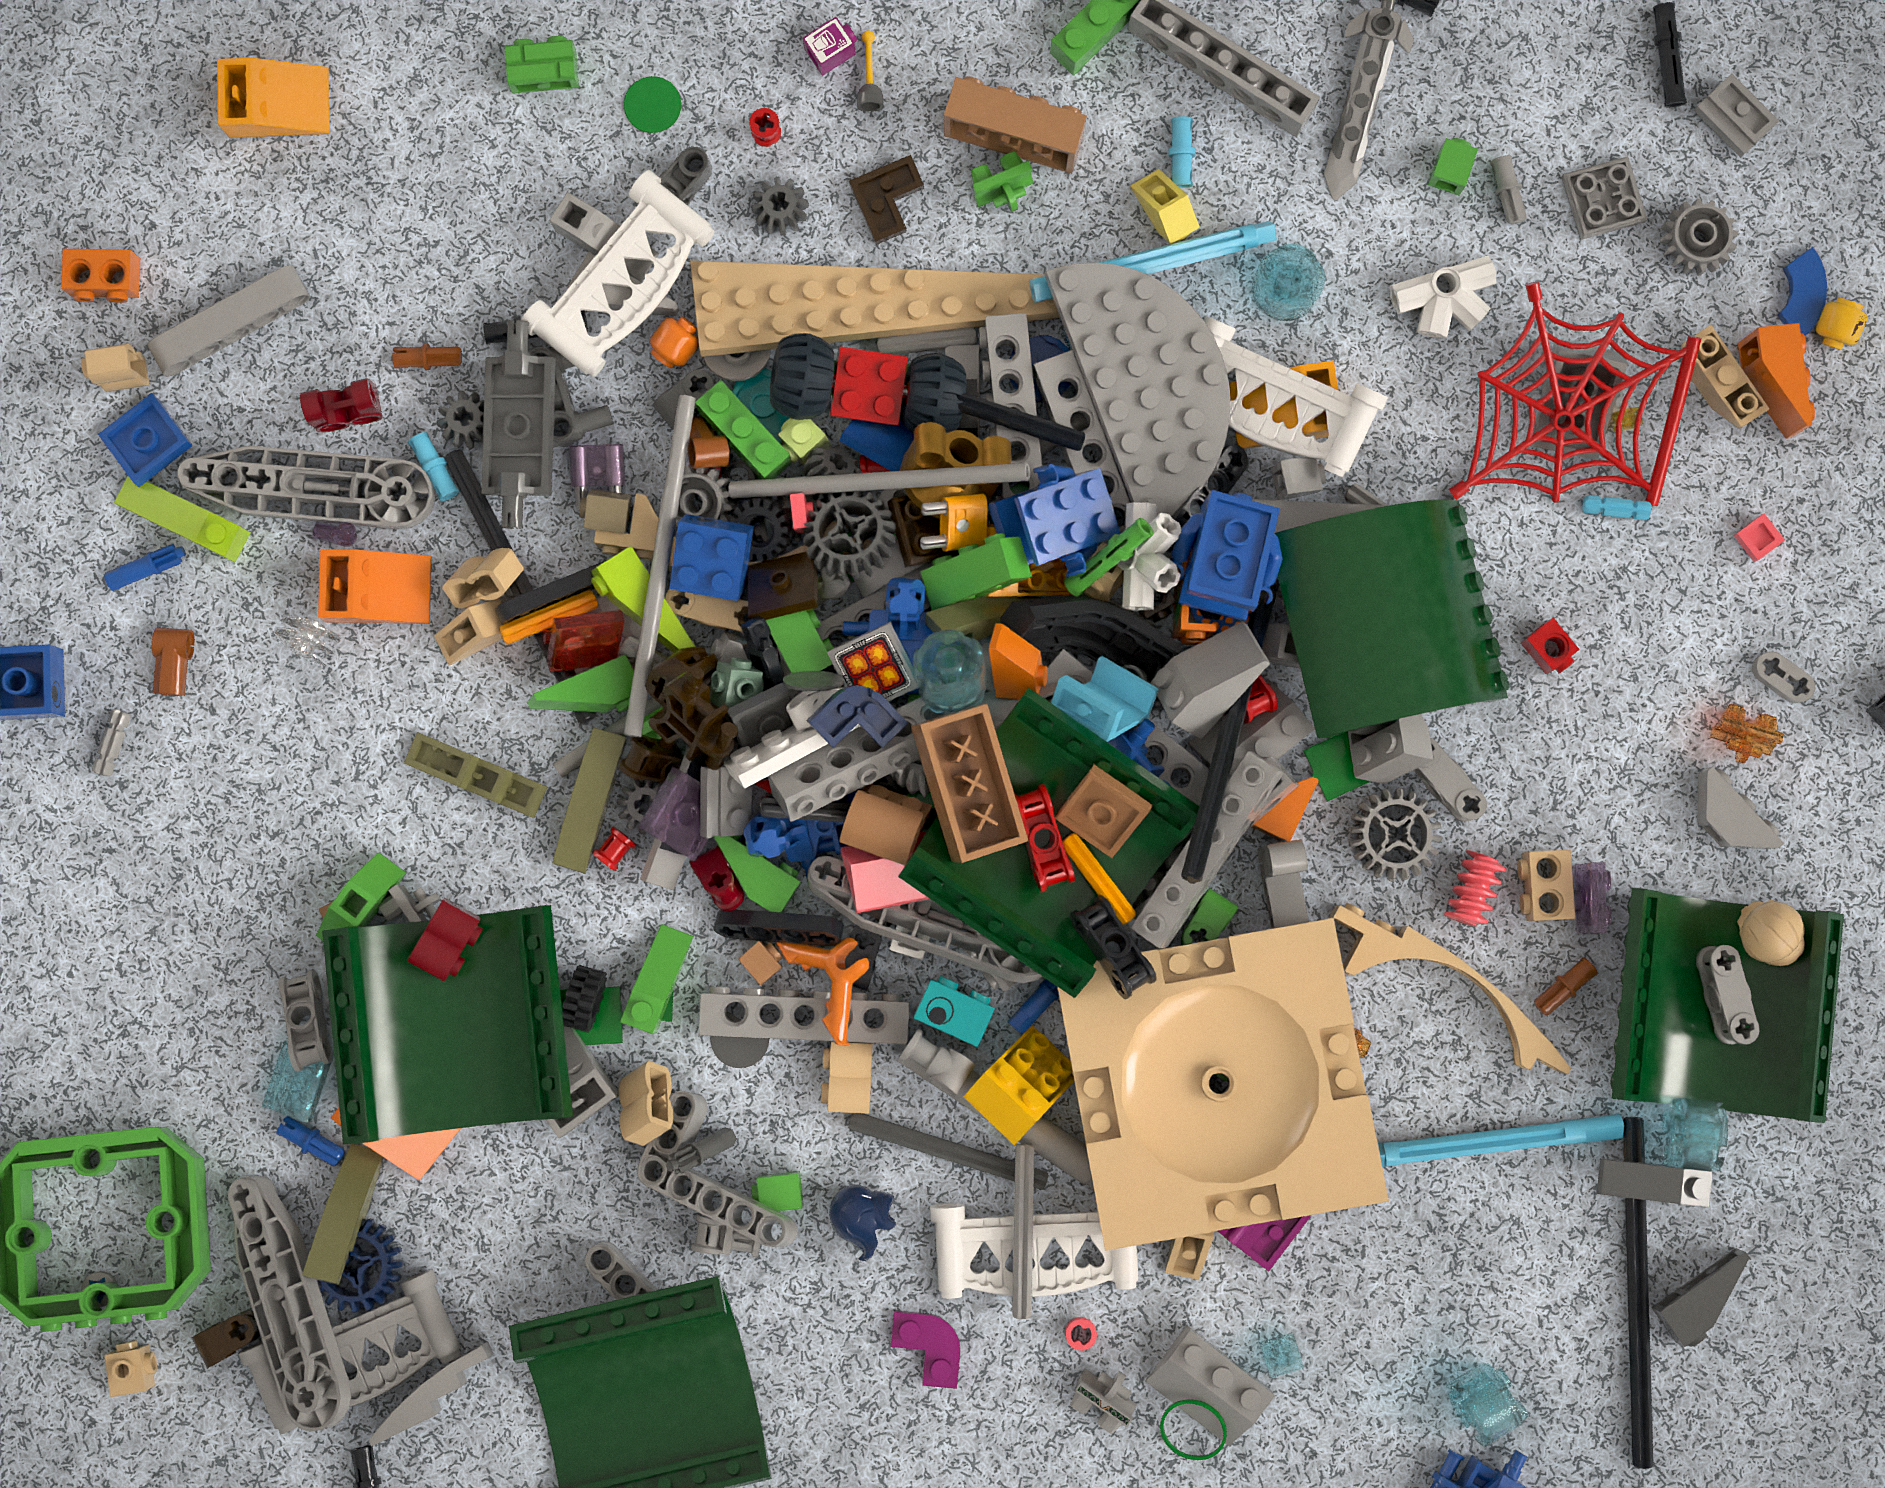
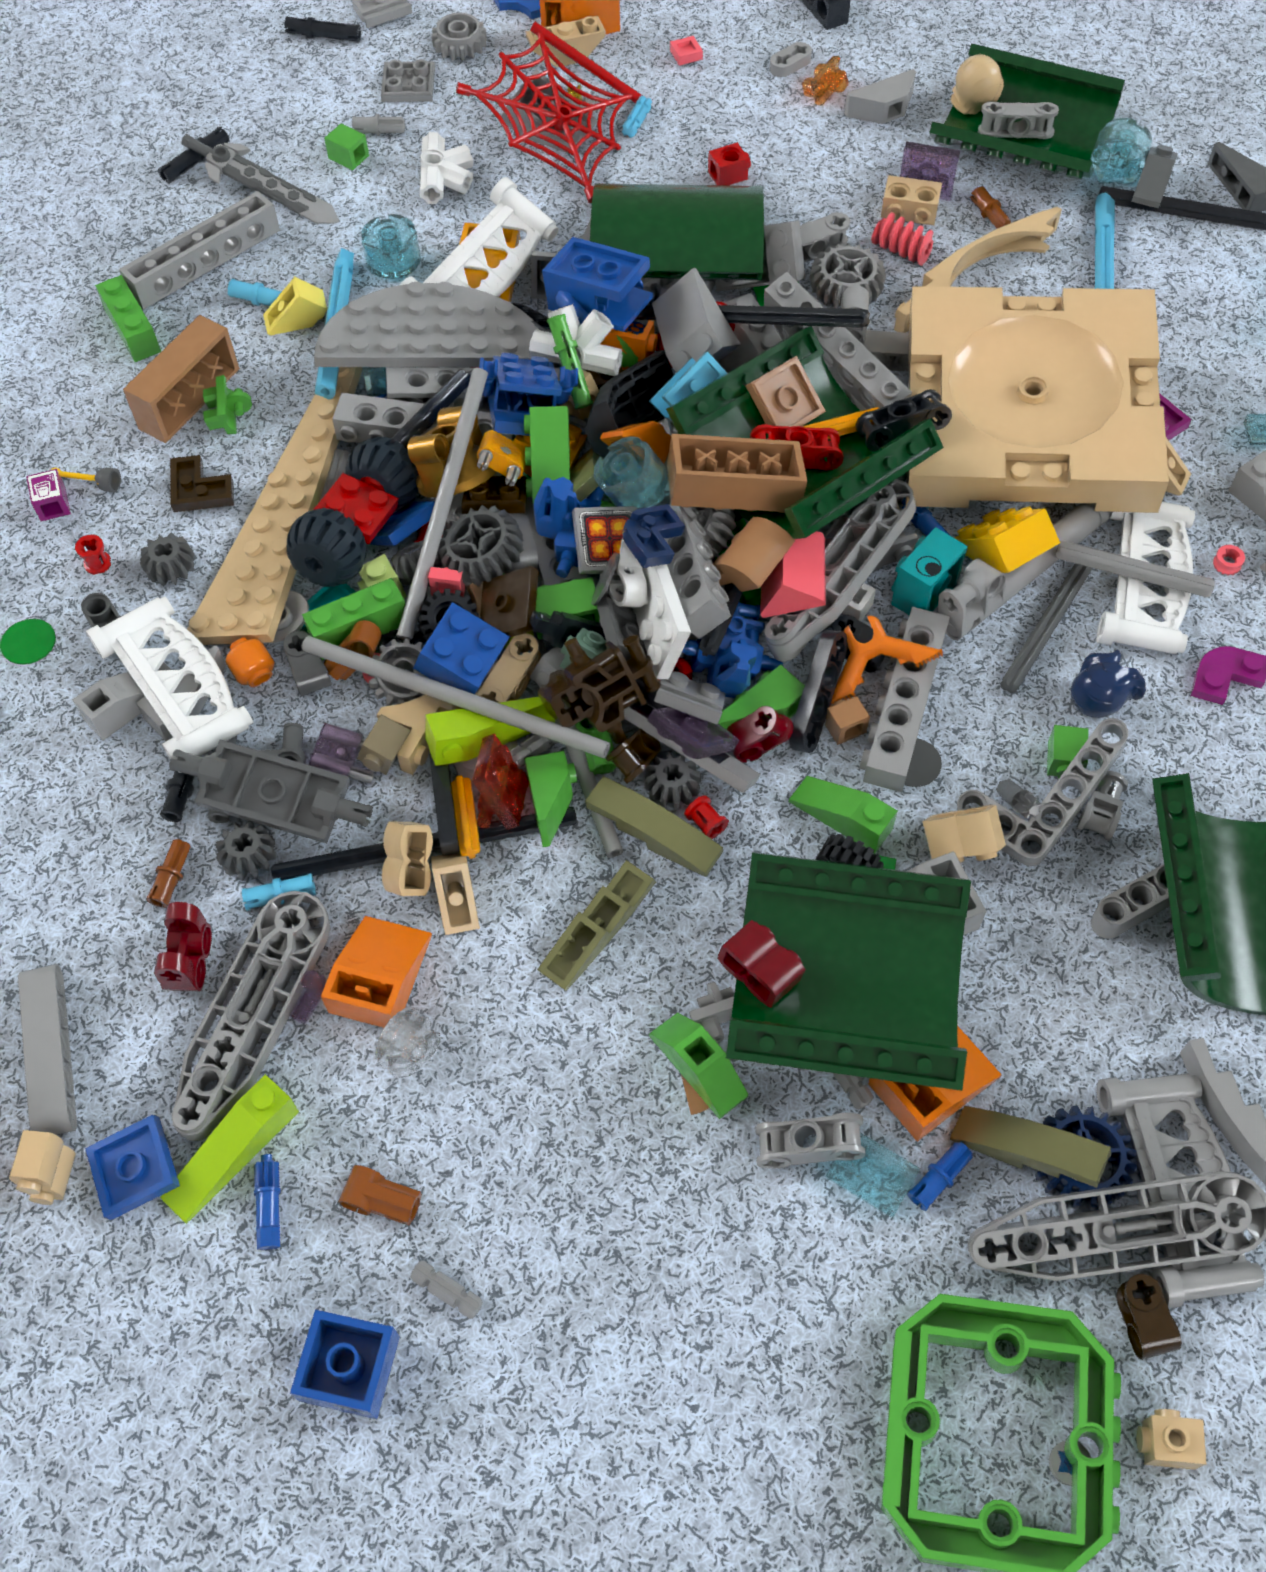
camera: 75 degrees left, 25 degrees down
tan brick [821,1041,873,1114] -> none

